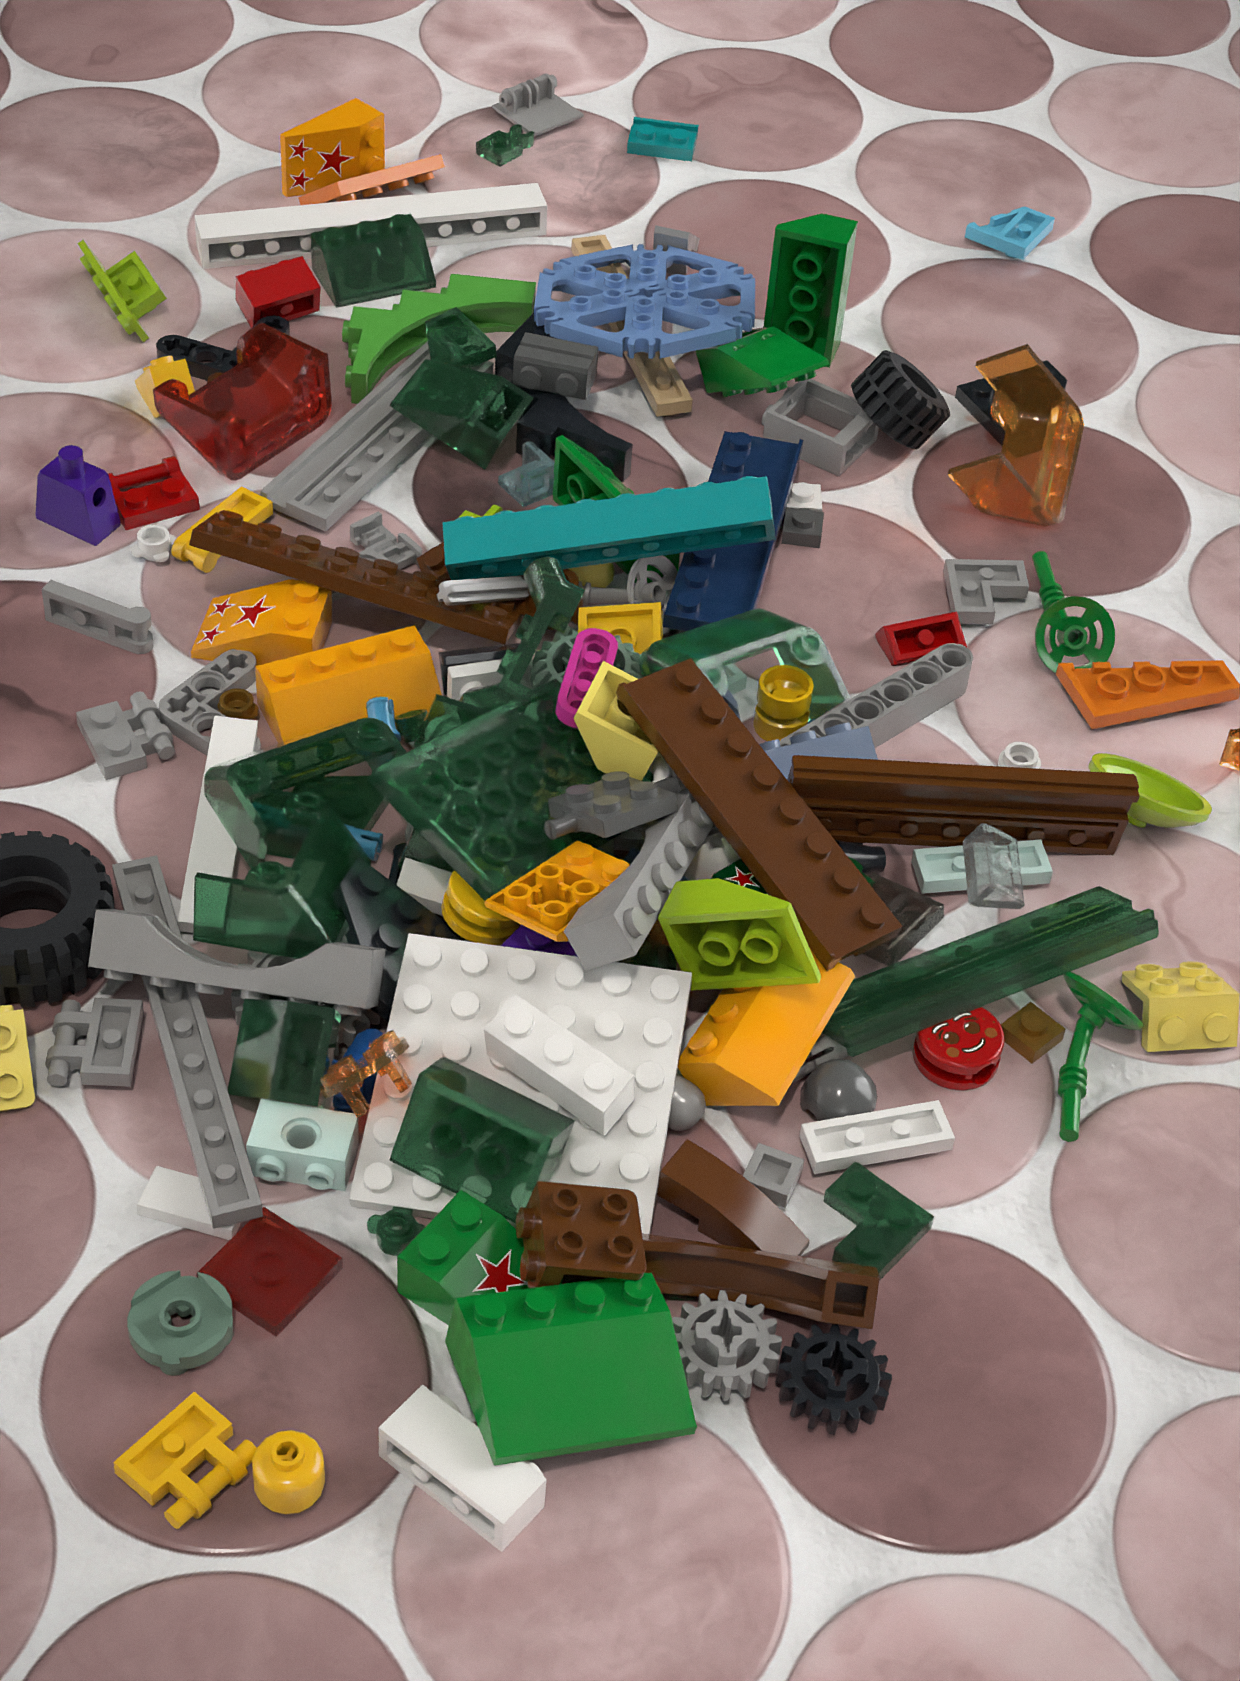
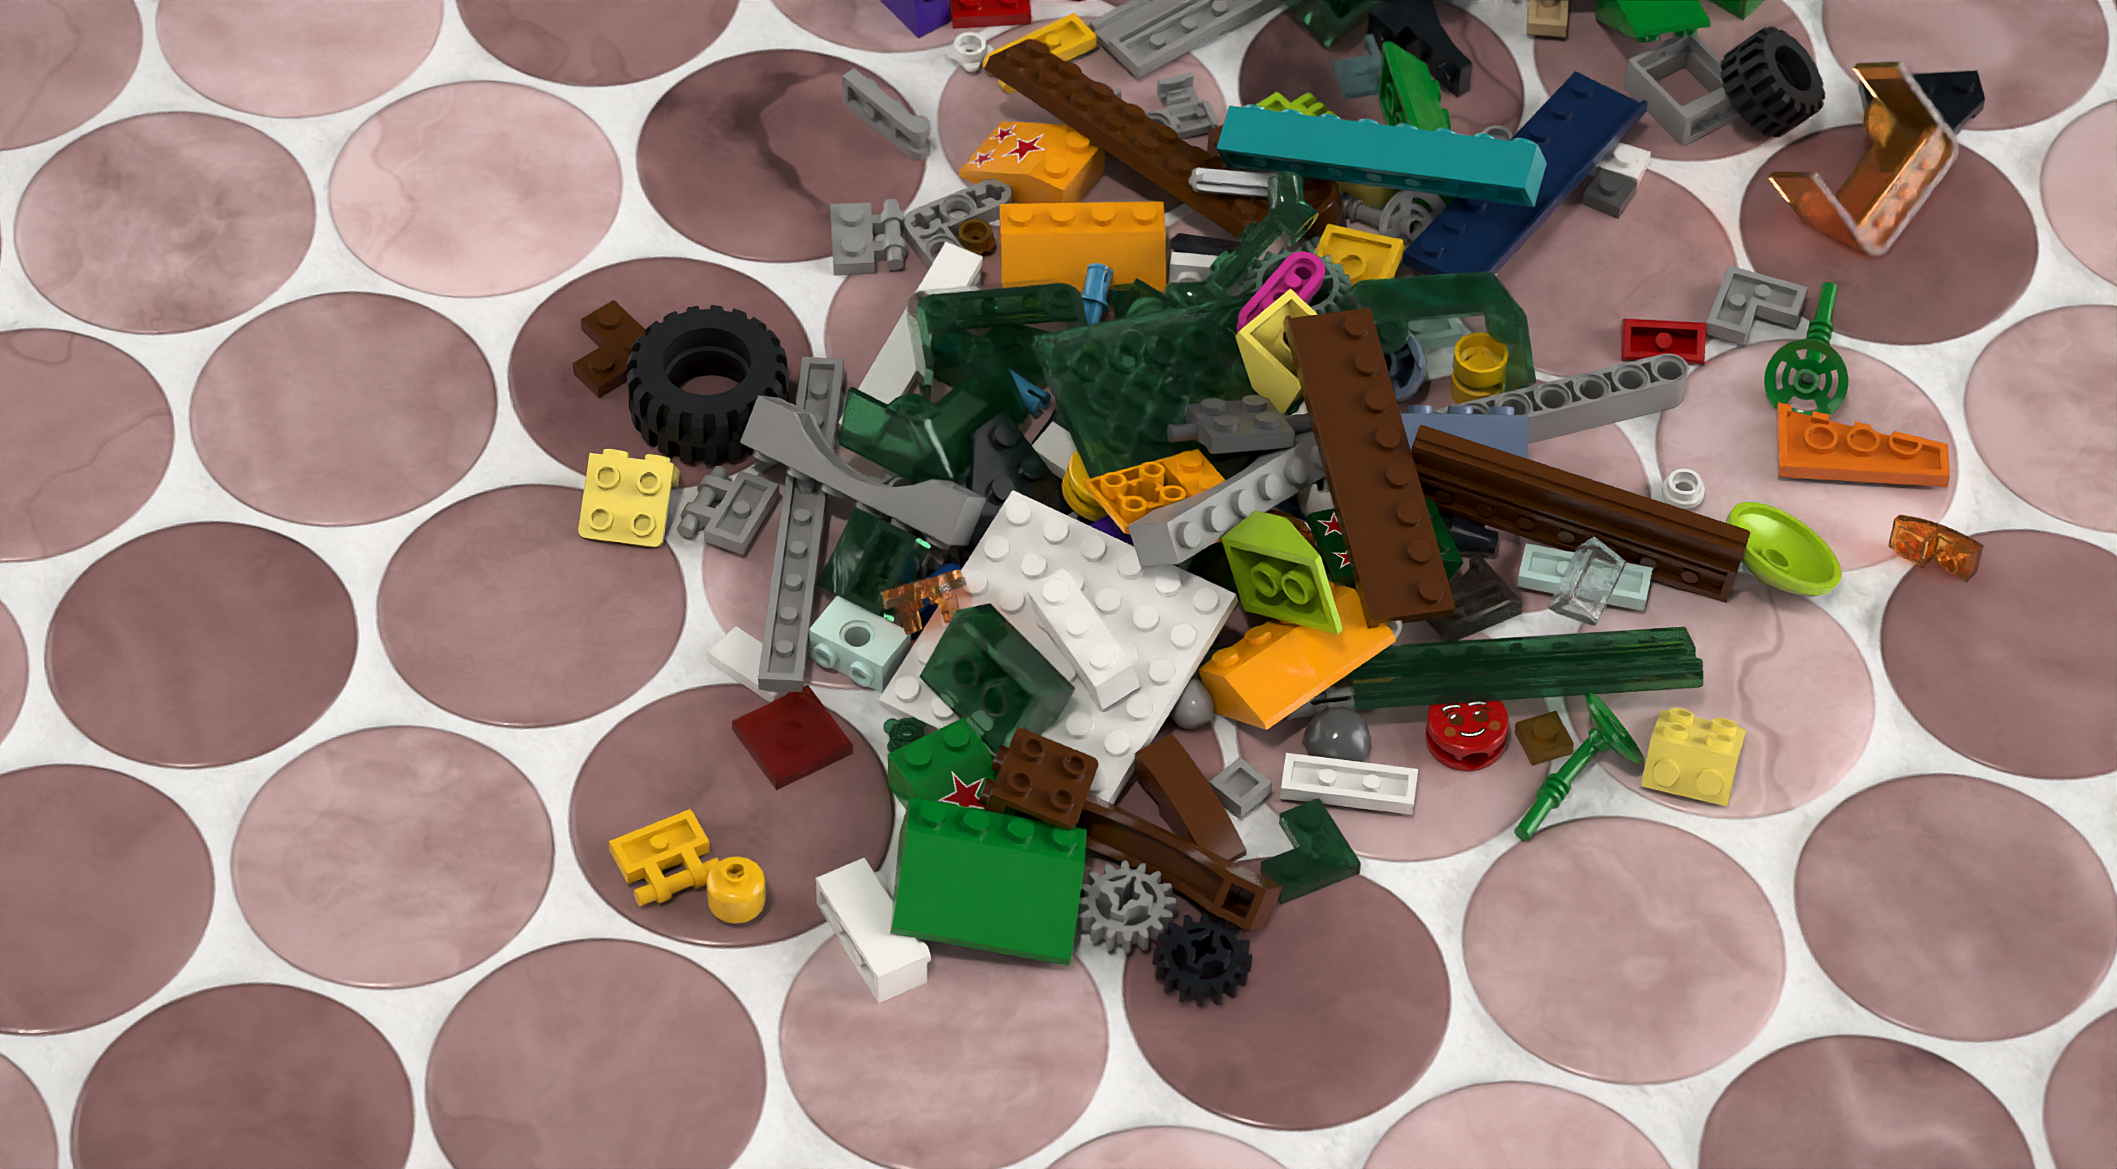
camera: 25 degrees right, 5 degrees up
sand green plate [127,1270,234,1376] -> none

